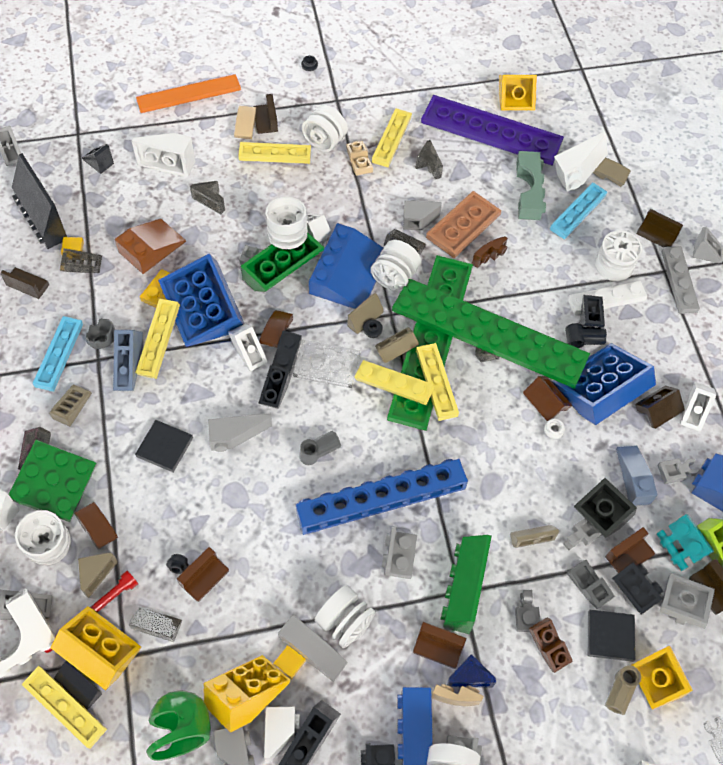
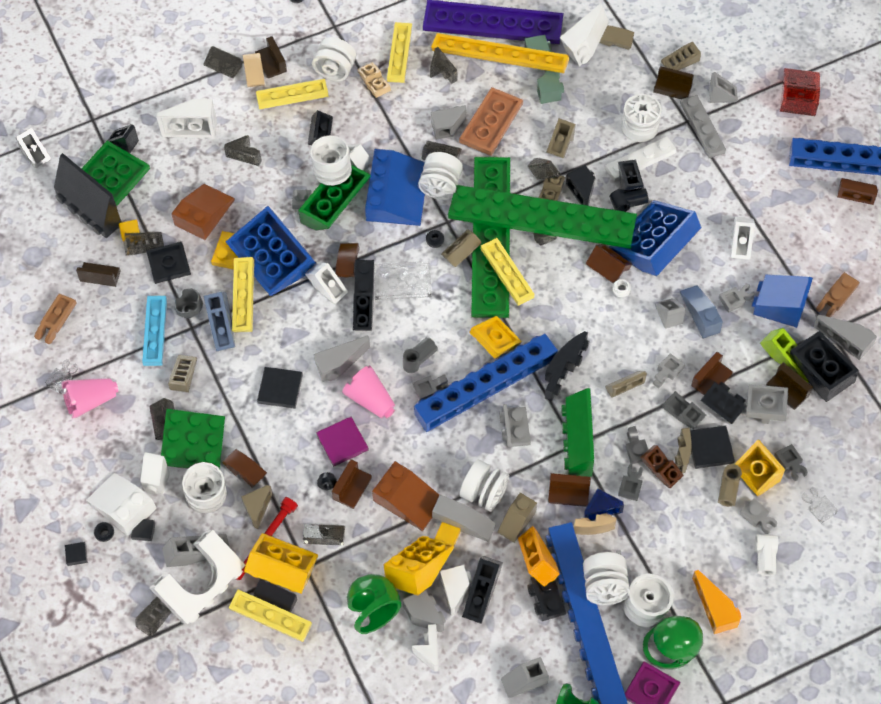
camera: 10 degrees left, 0 degrees up
orange tile [136,74,241,113] -> none
dark tan slope [347,293,384,334] -> none
light yellow plate [354,360,435,405] -> none
reddish brown slope [472,236,508,268] -> none
medium azure plate [550,183,607,240] -> none
pearl dark grey slope [574,478,637,538] -> none
dark brown panel [635,385,685,429] -> none
teal plate [656,514,714,572] -> none
none -> green plate [81,141,150,206]
none -> black tile [146,241,191,284]
none -> clear smoke slope [204,46,242,78]
none -> black slope [308,110,333,146]
none -> magenta tile [316,417,369,467]
none -> bright pink cone [342,365,395,419]
none -> dark orange slope [372,461,439,532]
none -> flat silver plate [413,374,449,400]
none -> yellow plate [431,33,569,73]
none -> yellow hinge [469,316,522,359]
none -> dark tan slope [498,492,537,543]
none -> light orange slope [518,526,560,587]
none -> clear smoke slope [528,158,561,180]
none -> dark tan slope [538,172,566,201]
none -> black slope [545,331,590,401]
none -> dark tan slope [546,118,576,158]
none -> black slope [566,165,596,206]
none -> dark grey plate [618,464,643,501]
none -> light grey slope [655,298,686,329]
none -> dark tan slope [661,41,701,70]
none -> dark tan slope [675,428,691,474]
none -> light grey plate [740,498,777,534]
none -> dark grey plate [774,444,808,481]

